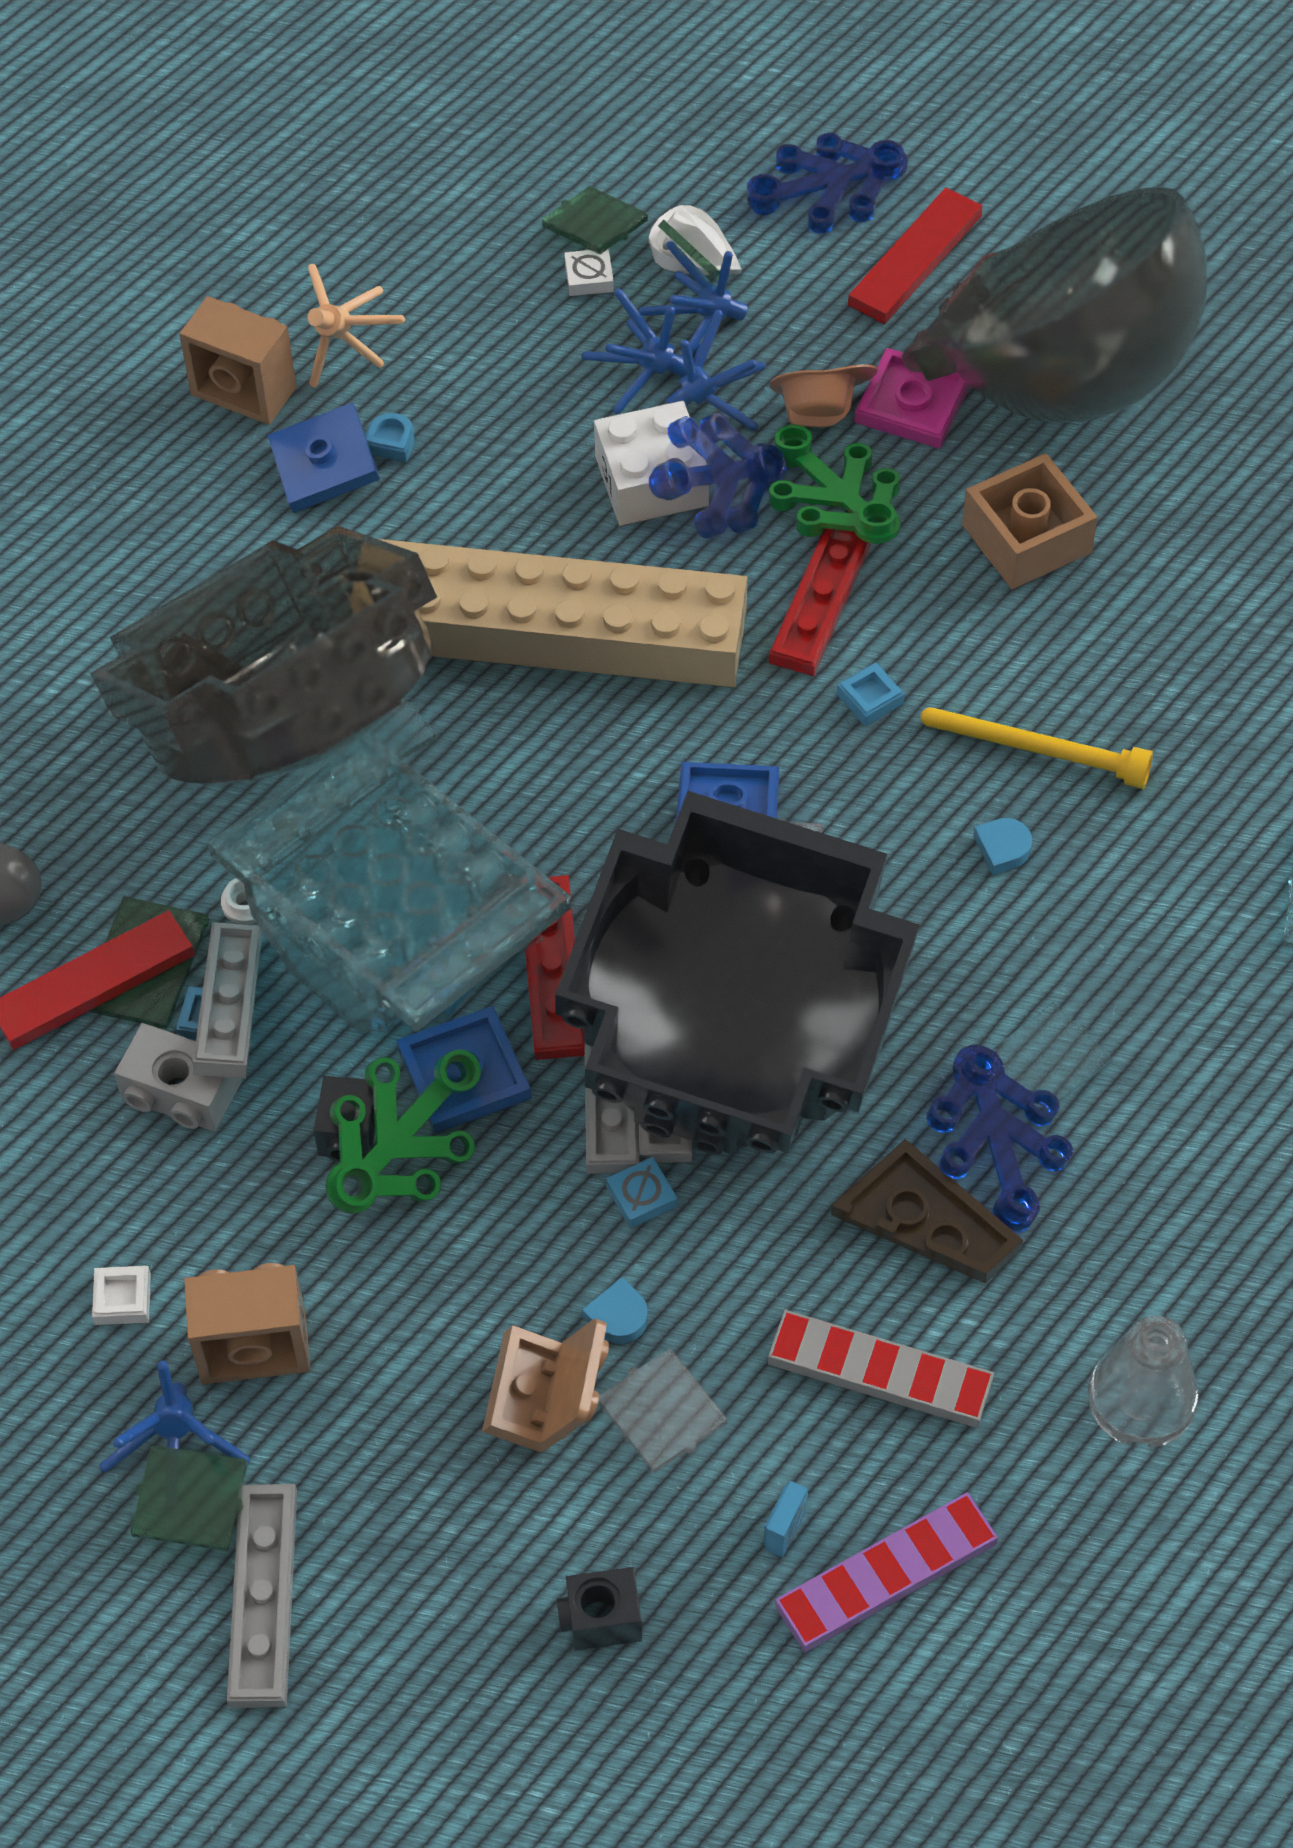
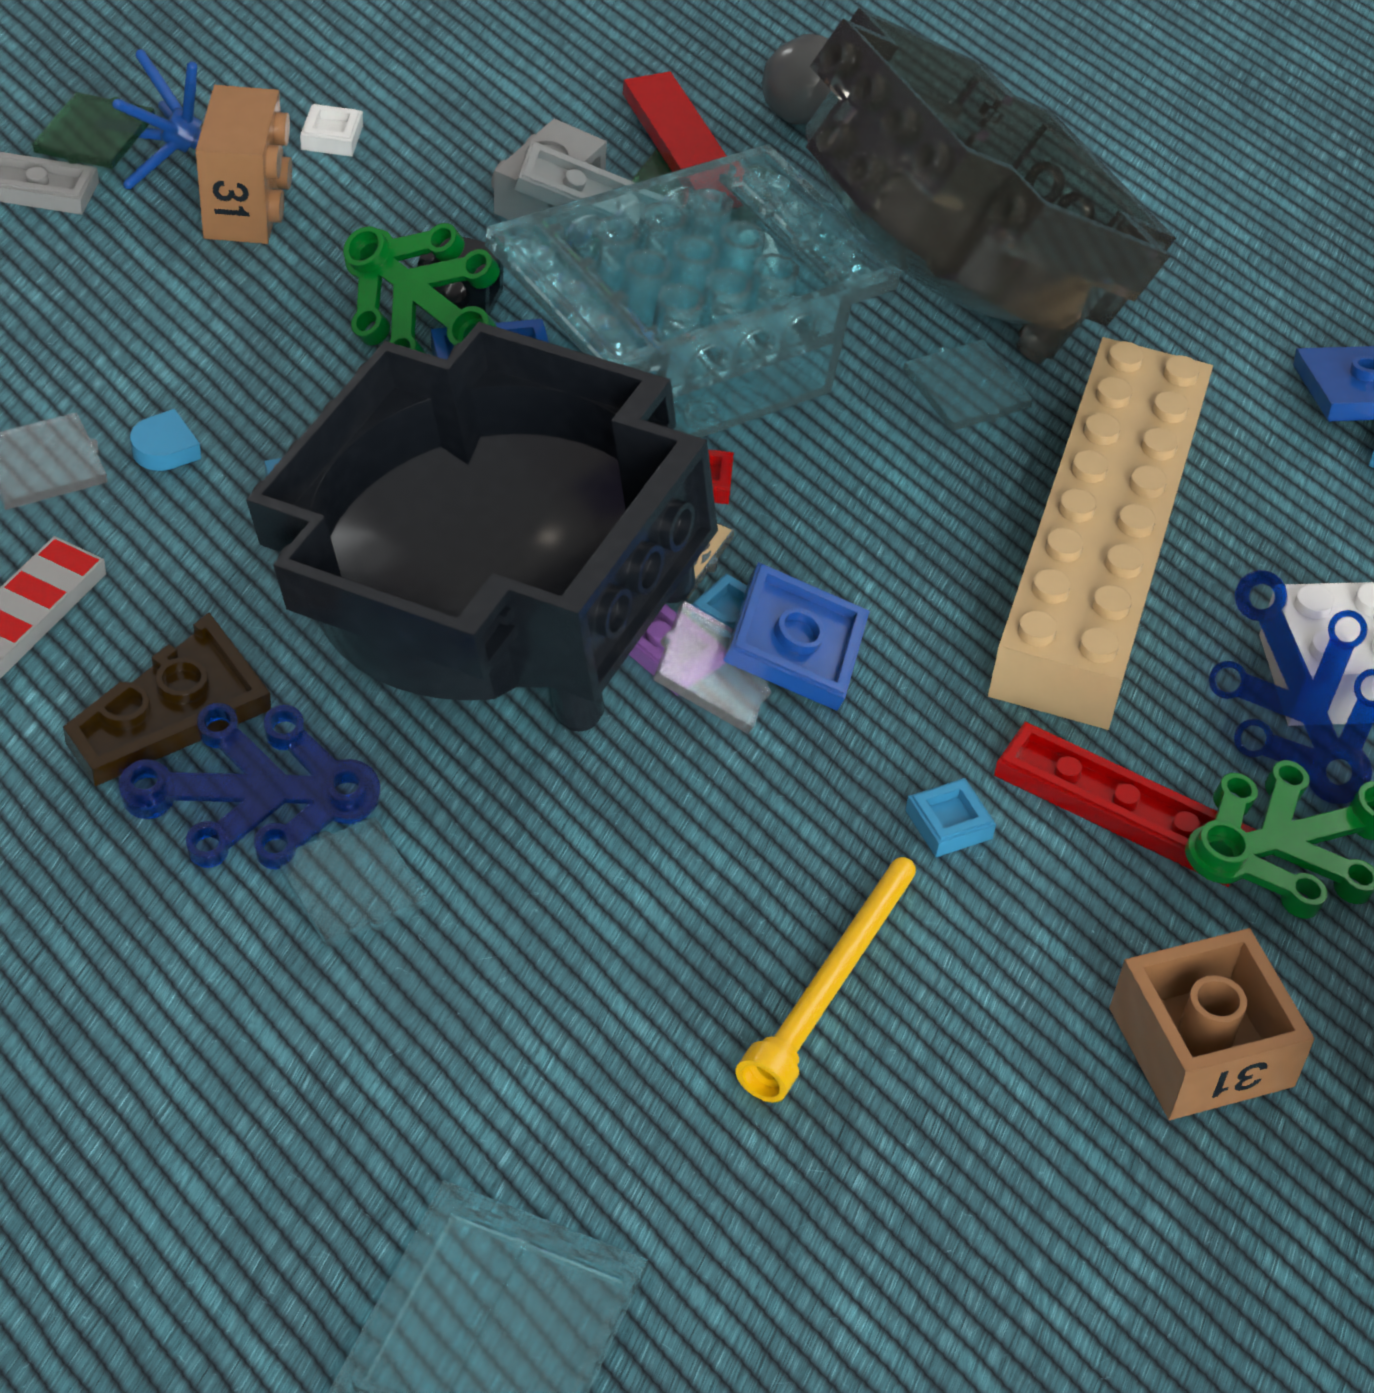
camera: 95 degrees right, 10 degrees down
medium nougat bracket [482,1318,609,1453] -> none
dark azure tile [973,818,1032,875] -> none

